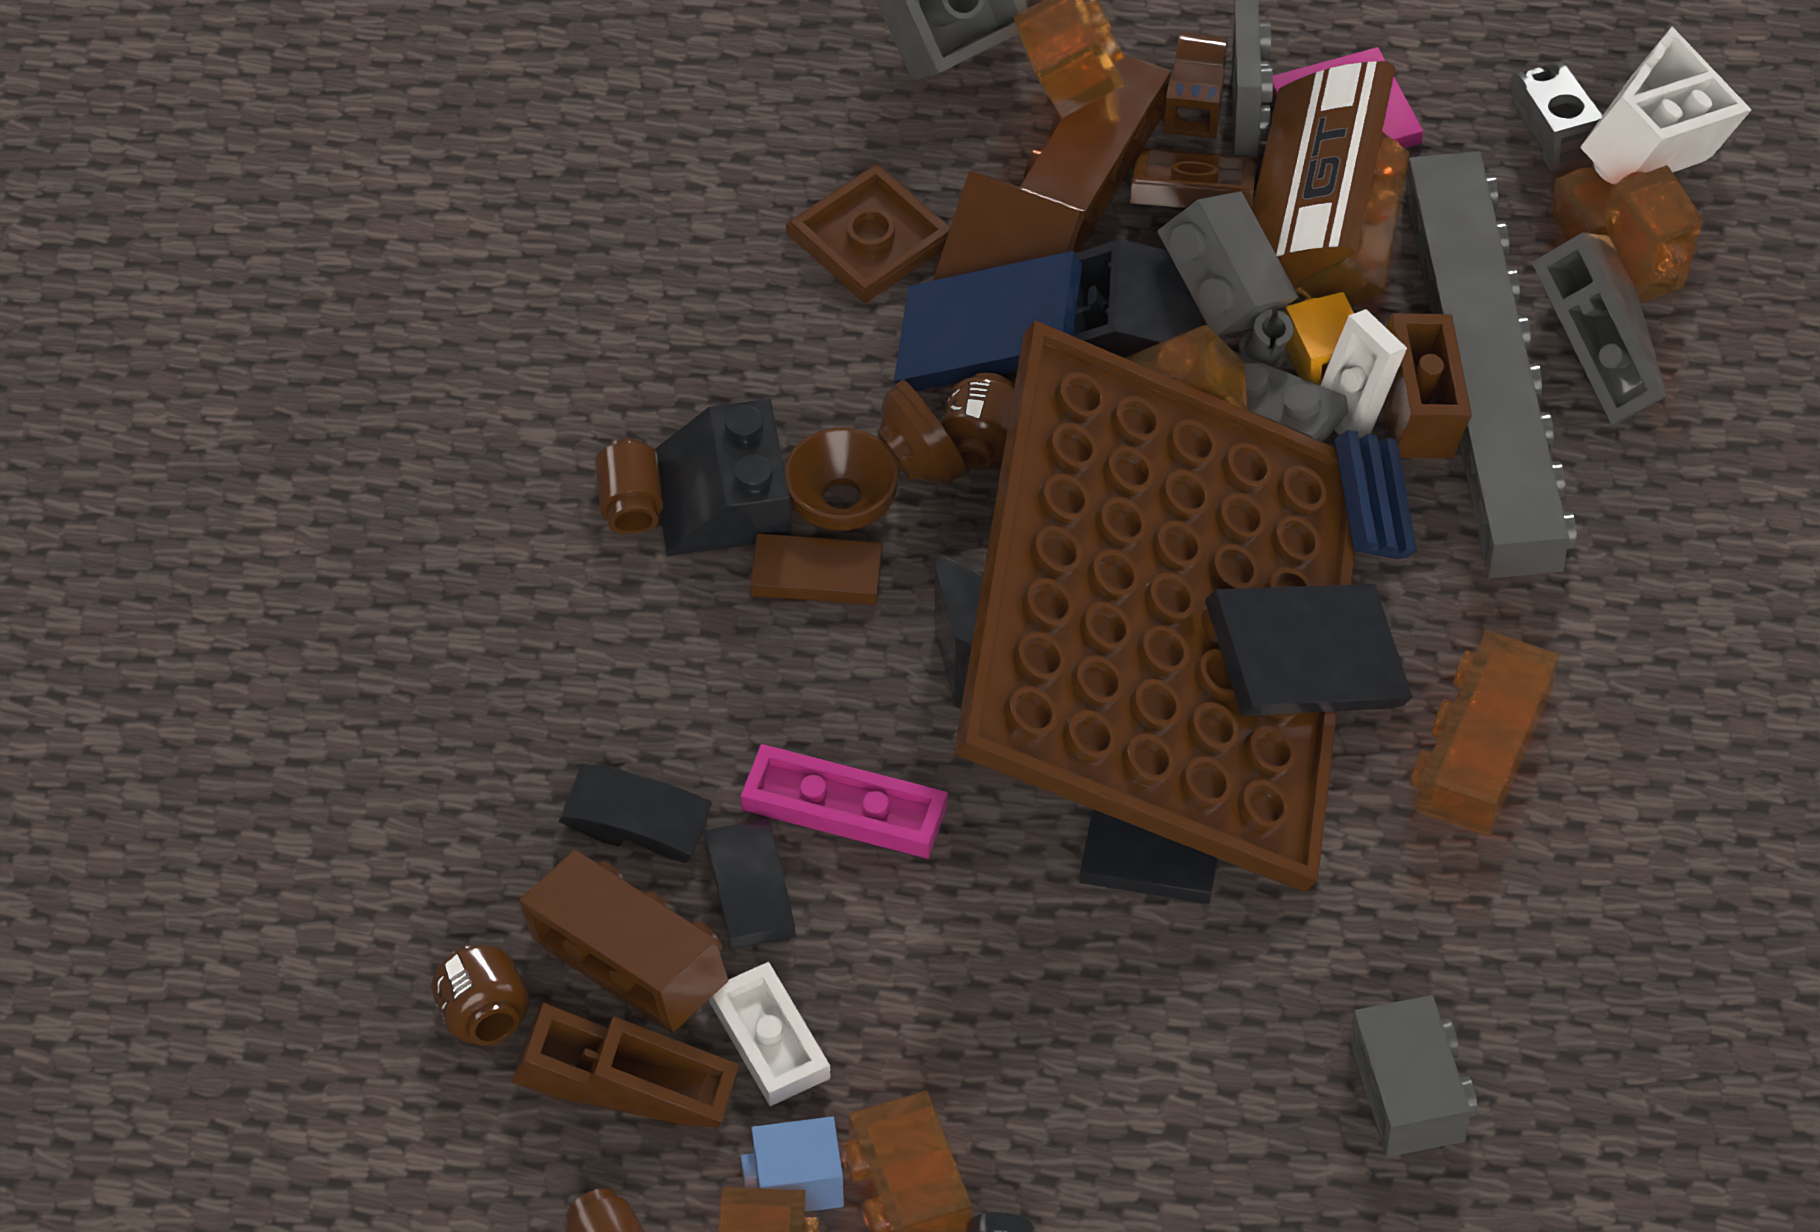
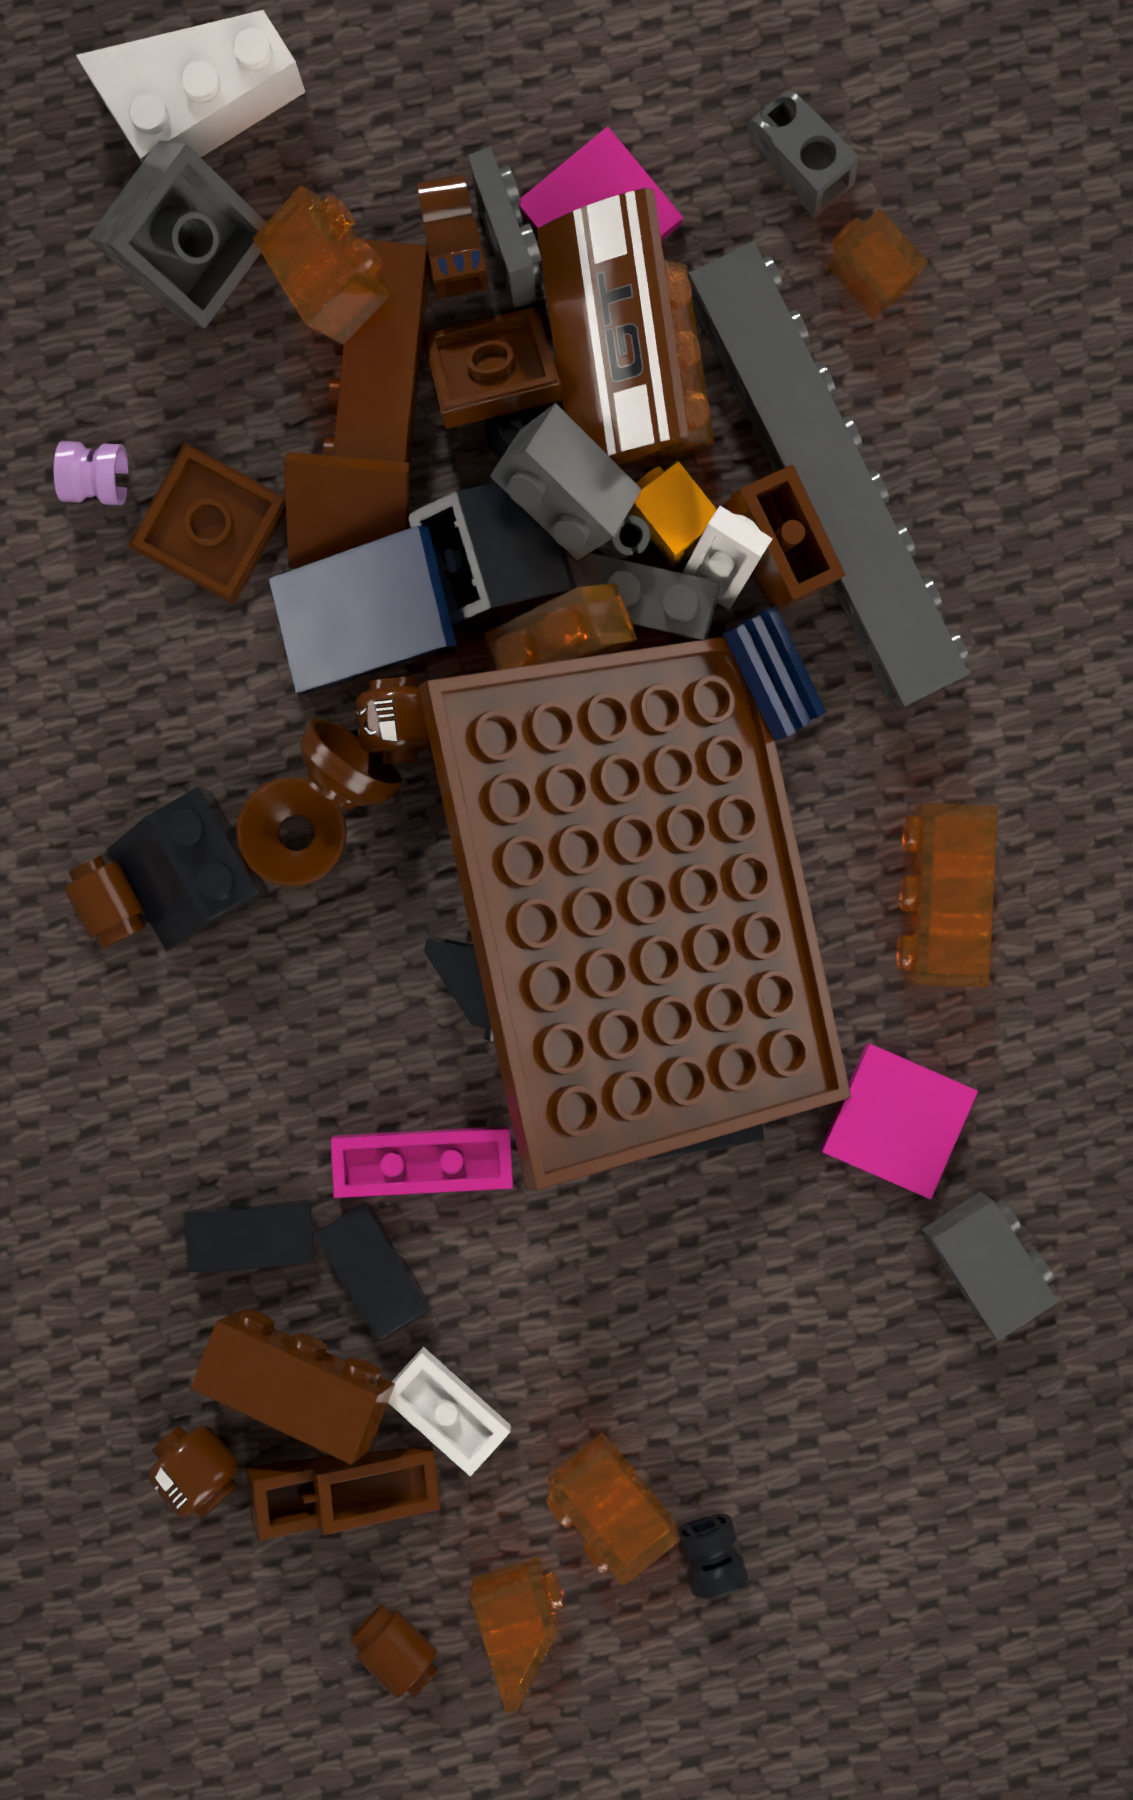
camera: 20 degrees left, 35 degrees up
medium blue brick [741,1116,844,1217] -> none
reddish brown tile [750,534,883,605] -> none
black tile [1205,584,1413,716] -> none
dark grey slope [1532,233,1668,425] -> none
white wedge [1580,27,1751,190] -> none
clear orange slope [1605,165,1703,304] -> none
none -> lavender wheel [53,441,129,505]
none -> dark pink tile [820,1042,978,1199]

